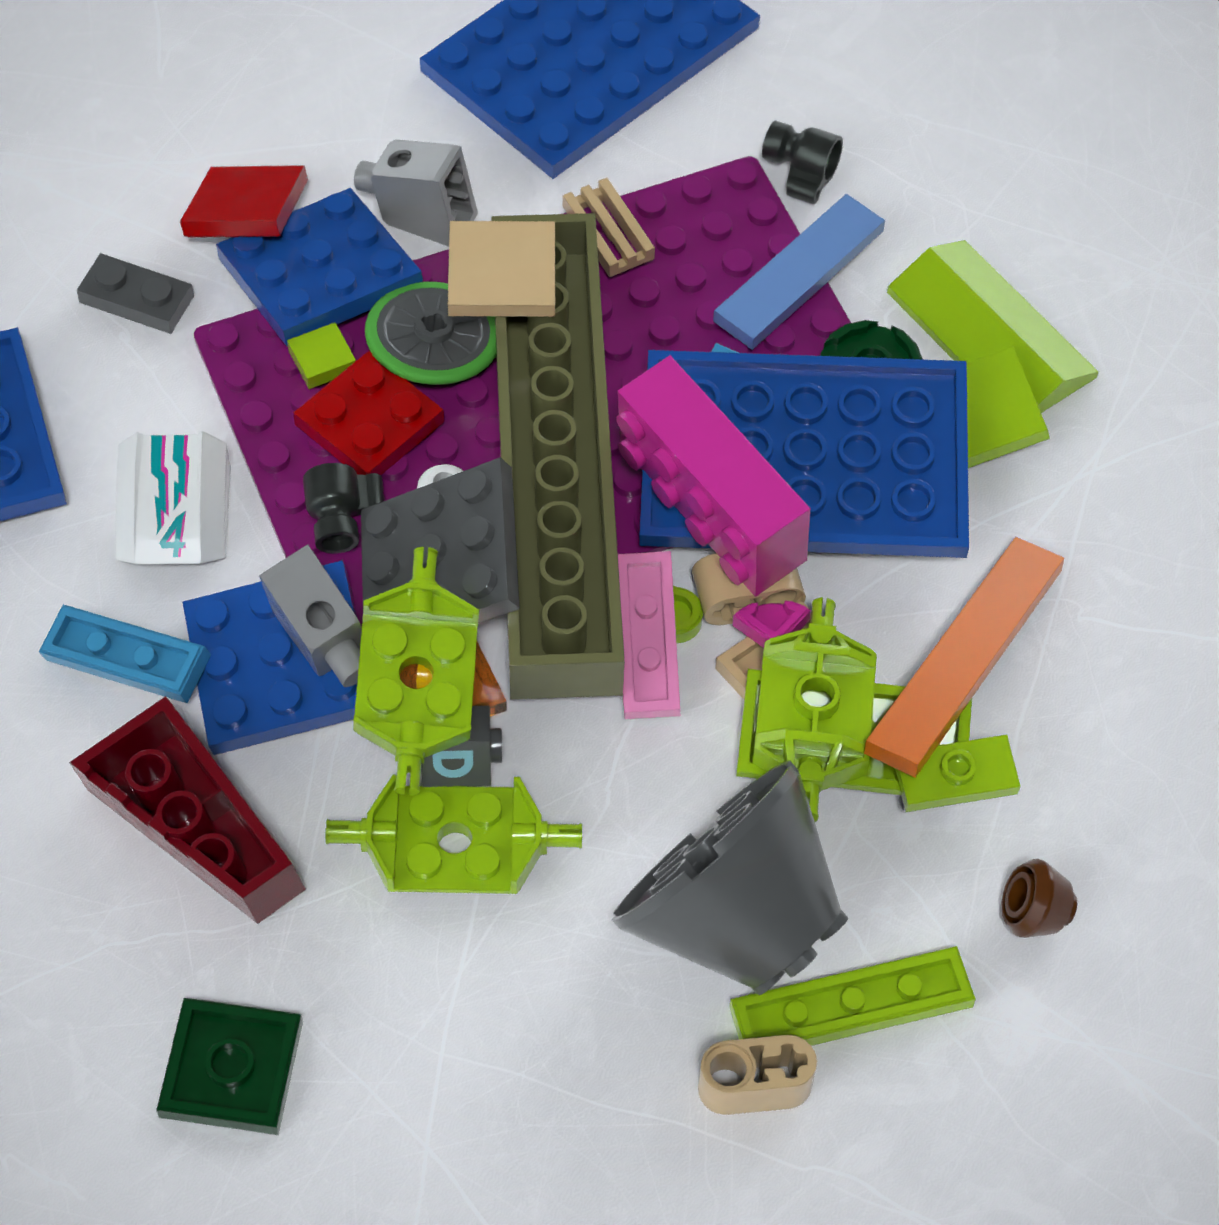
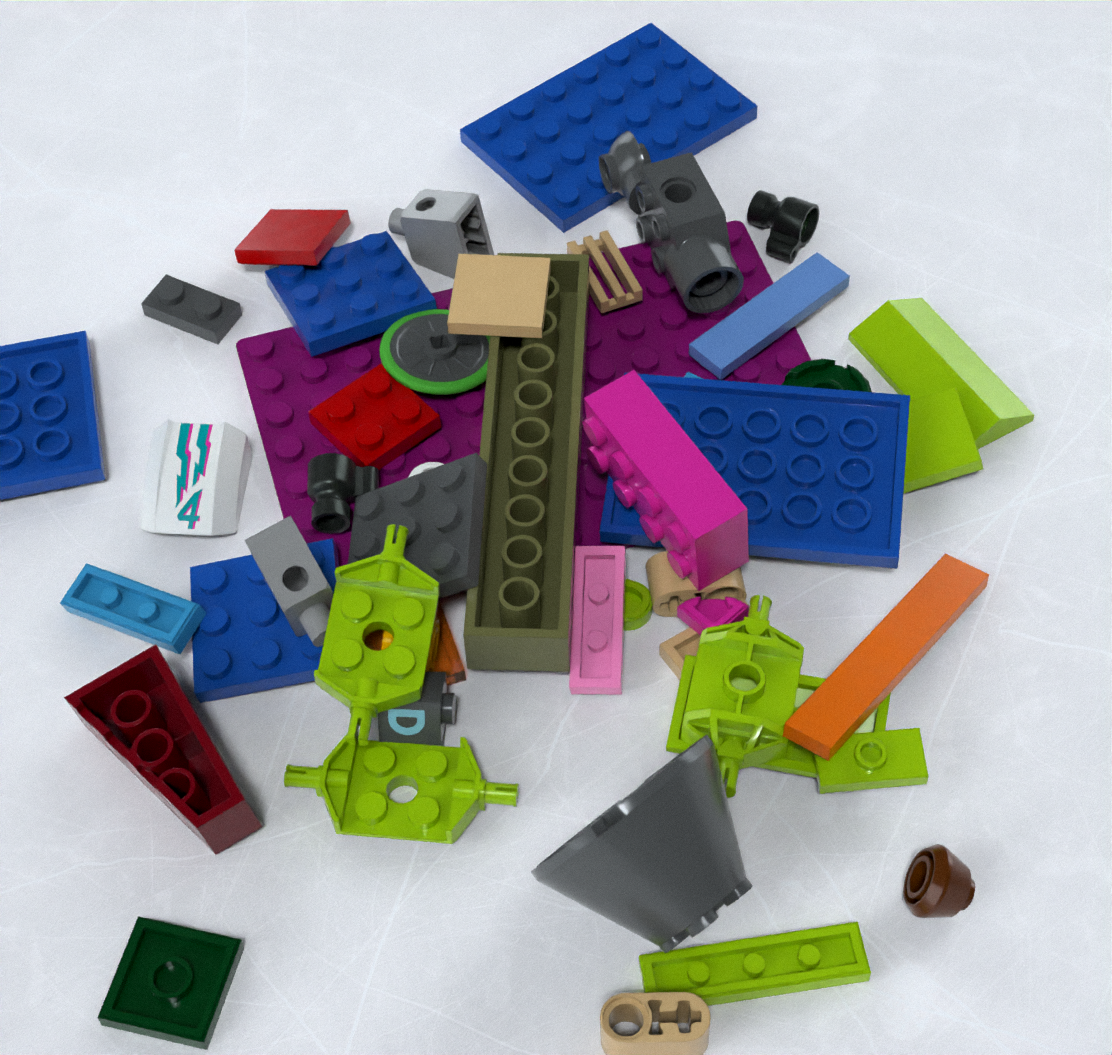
camera: 10 degrees right, 5 degrees down
lime tile [287,323,356,389] -> none
none -> dark grey brick [599,131,744,314]

